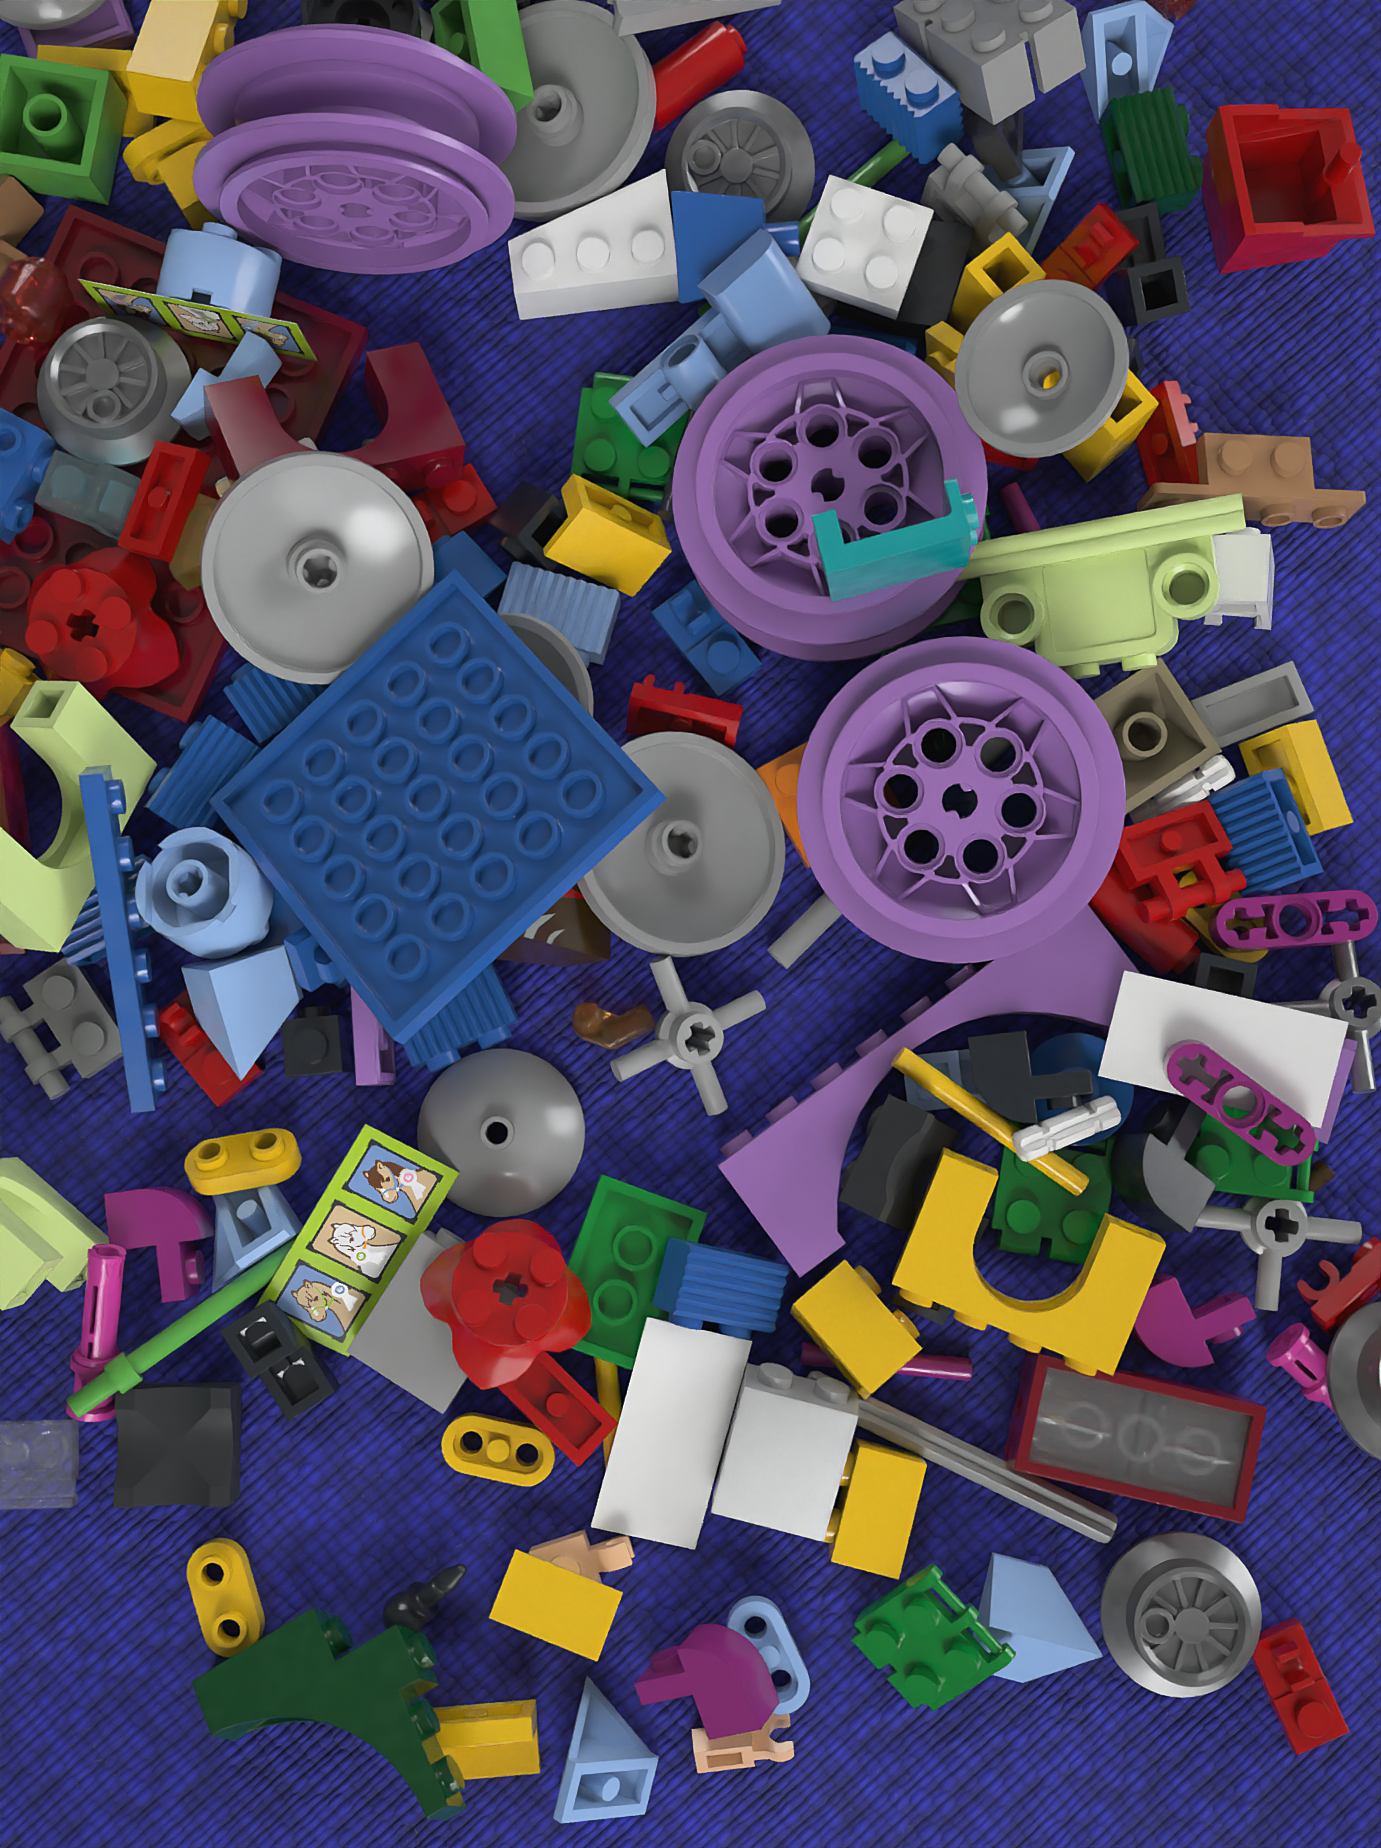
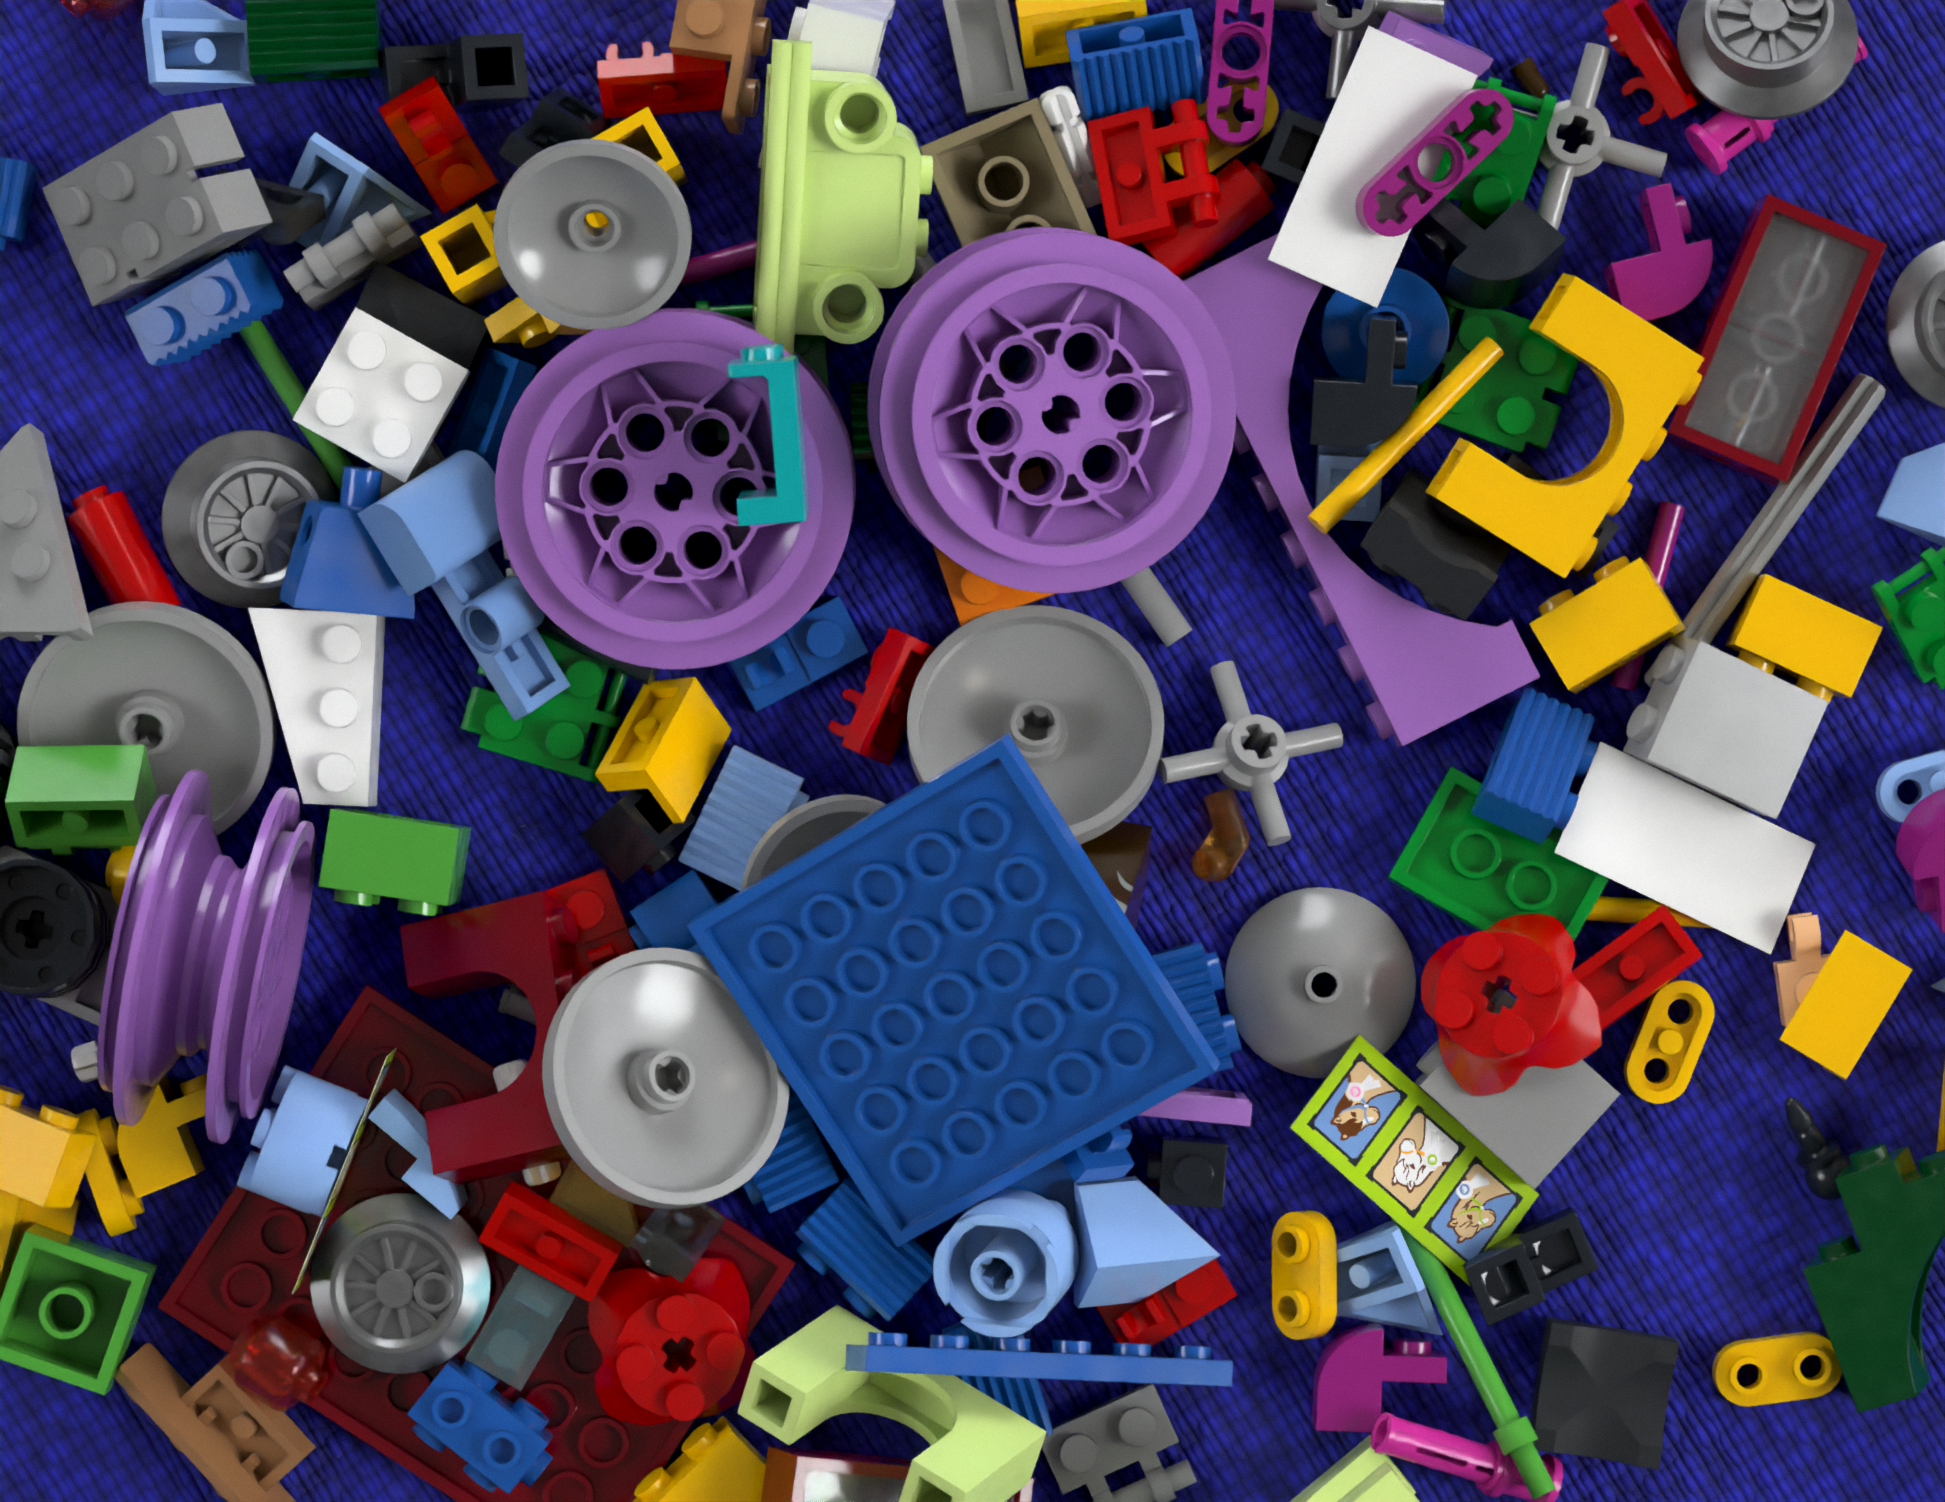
camera: 75 degrees left, 5 degrees up
white axle [1012,1096,1121,1162] -> none
none -> bright green brick [318,808,471,916]
none -> clear smoke plate [629,1203,726,1283]

